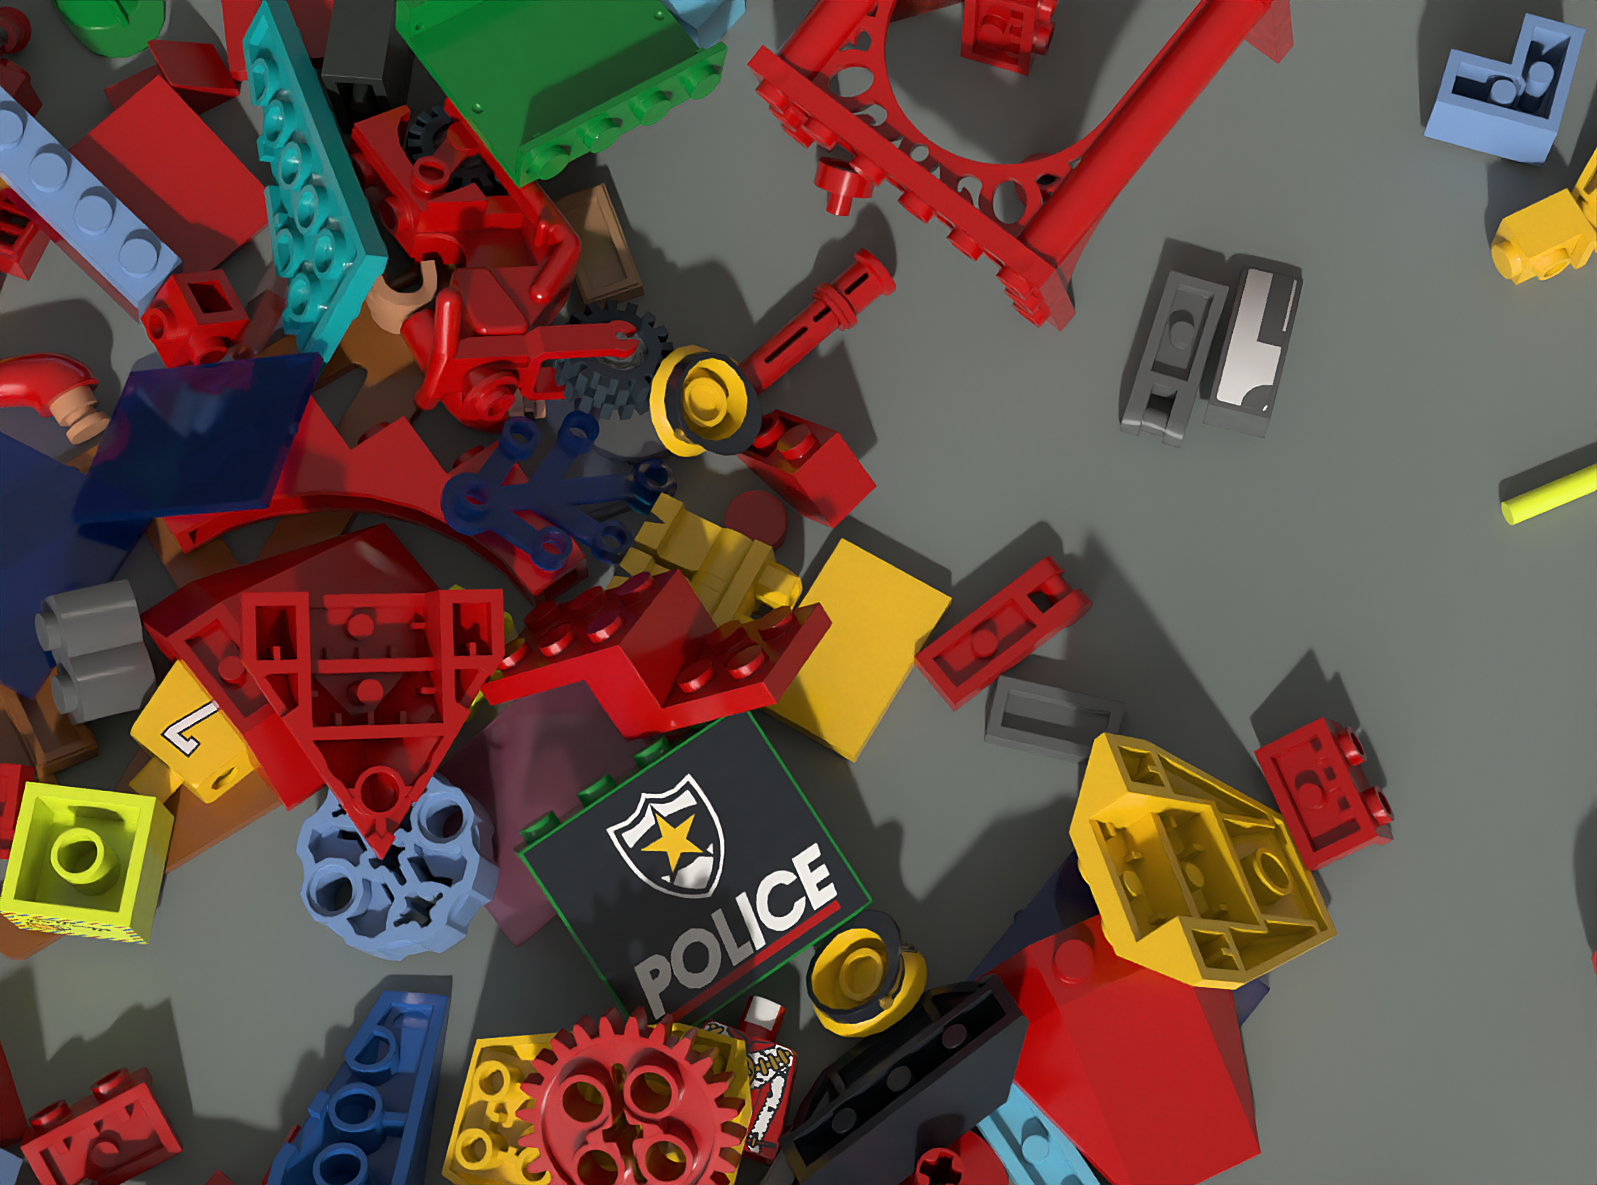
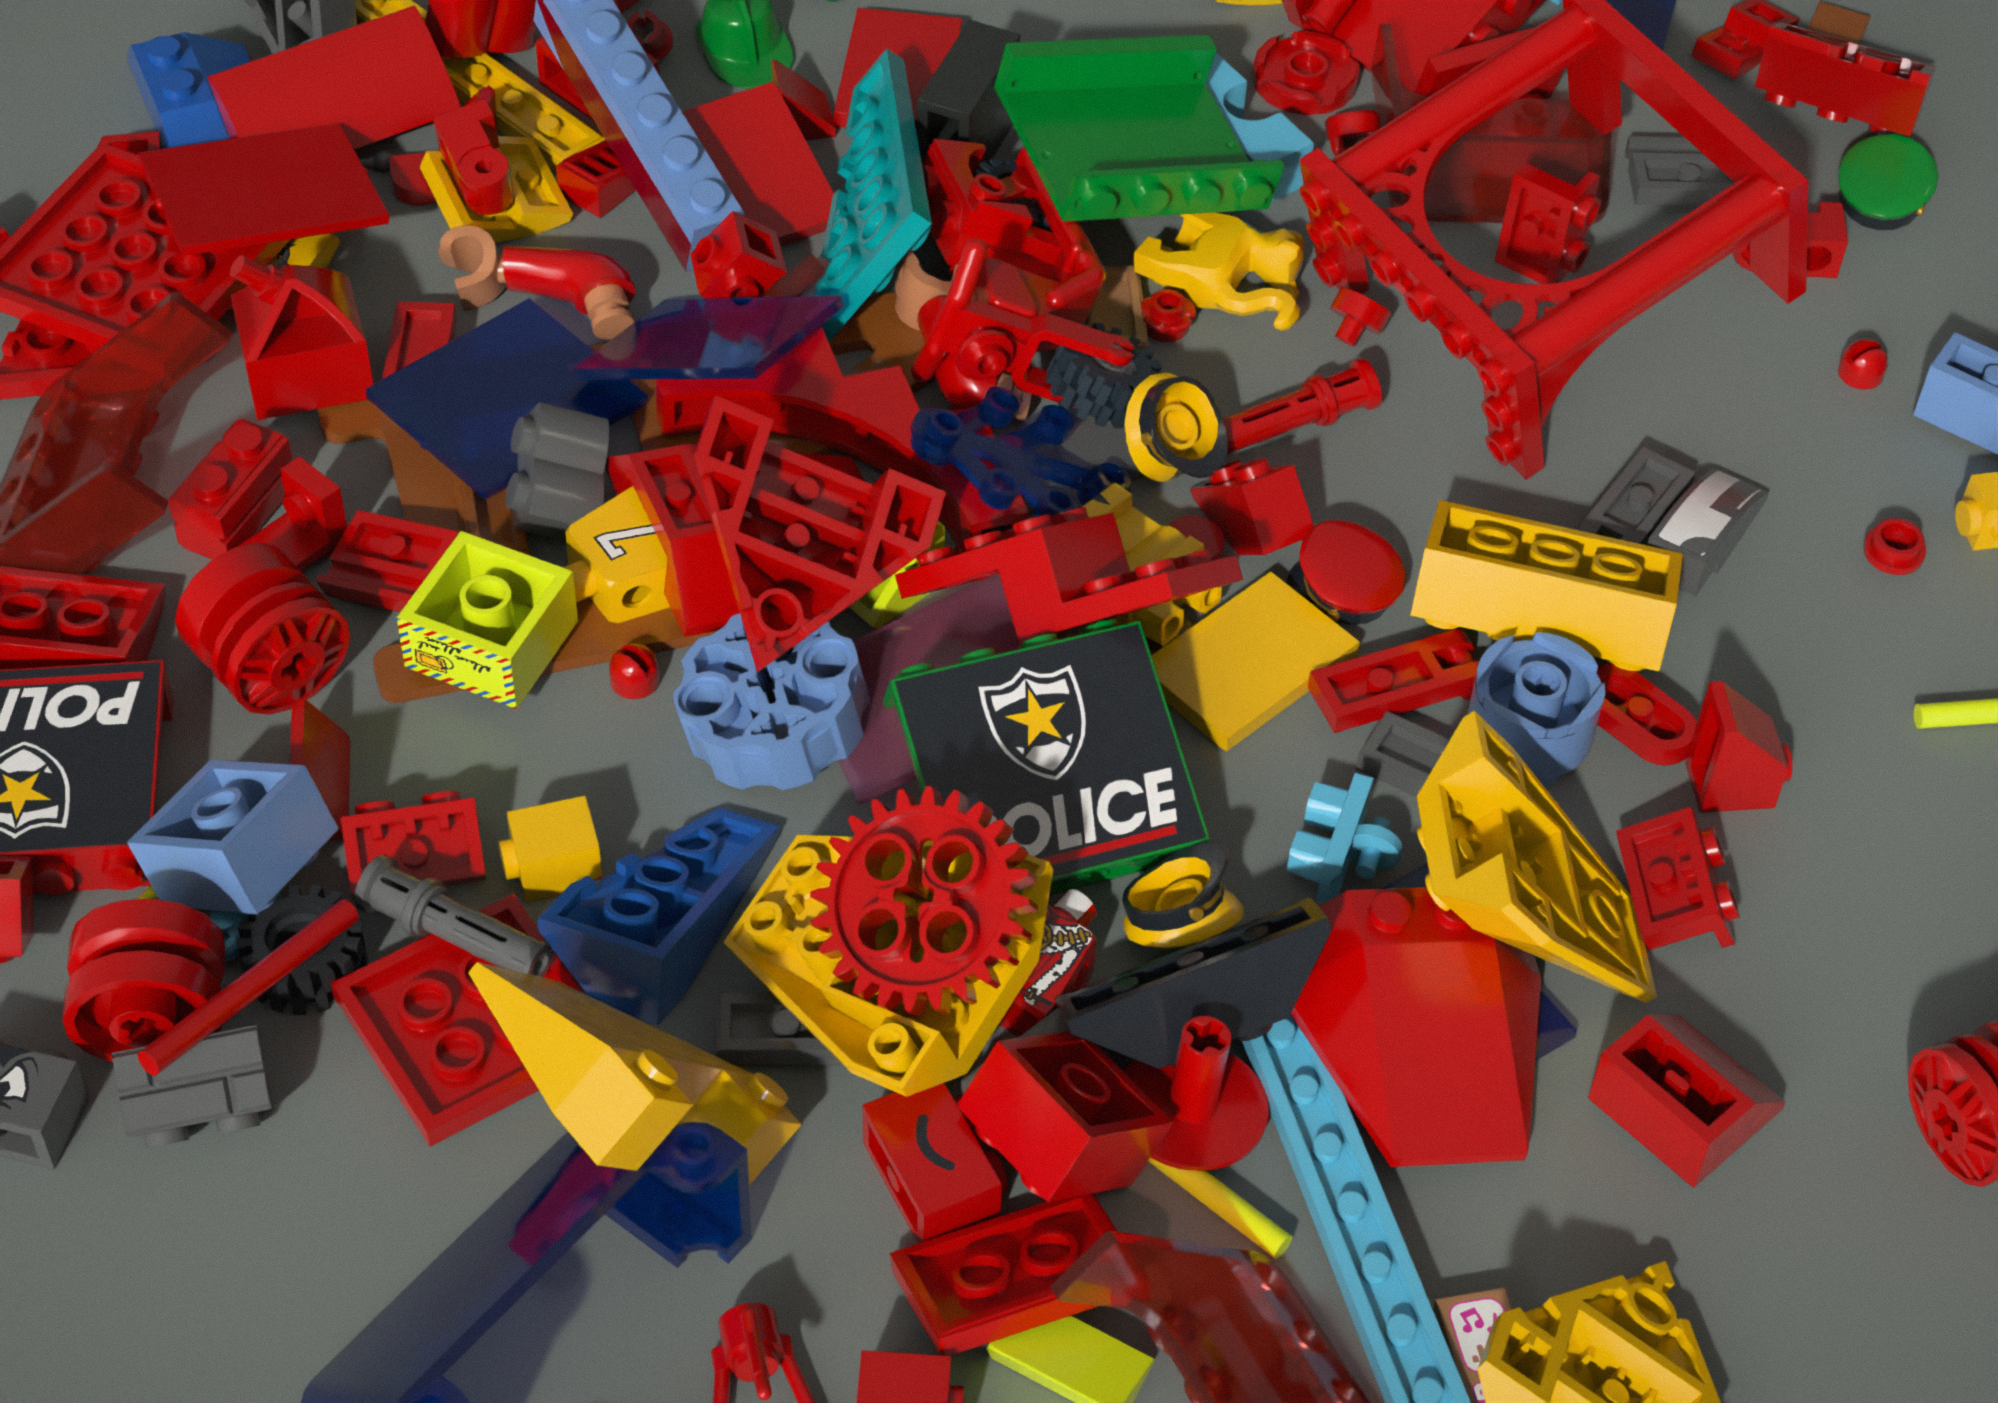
camera: 10 degrees right, 20 degrees down
none -> yellow brick [498,796,602,903]
none -> red hinge [609,643,661,699]
none -> yellow animal [1134,212,1305,331]
none -> red plate [1141,289,1196,342]
none -> medium azure hips [1286,773,1403,903]
none -> red piece [1287,519,1406,625]
none -> yellow brick [1410,500,1683,671]
none -> medium blue brick [1467,633,1606,787]
none -> red slope [1588,1014,1786,1188]
none -> red plate [1597,664,1697,766]
none -> red slope [1685,681,1793,813]
none -> red hinge [1838,338,1888,390]
none -> red plate [1863,518,1926,575]

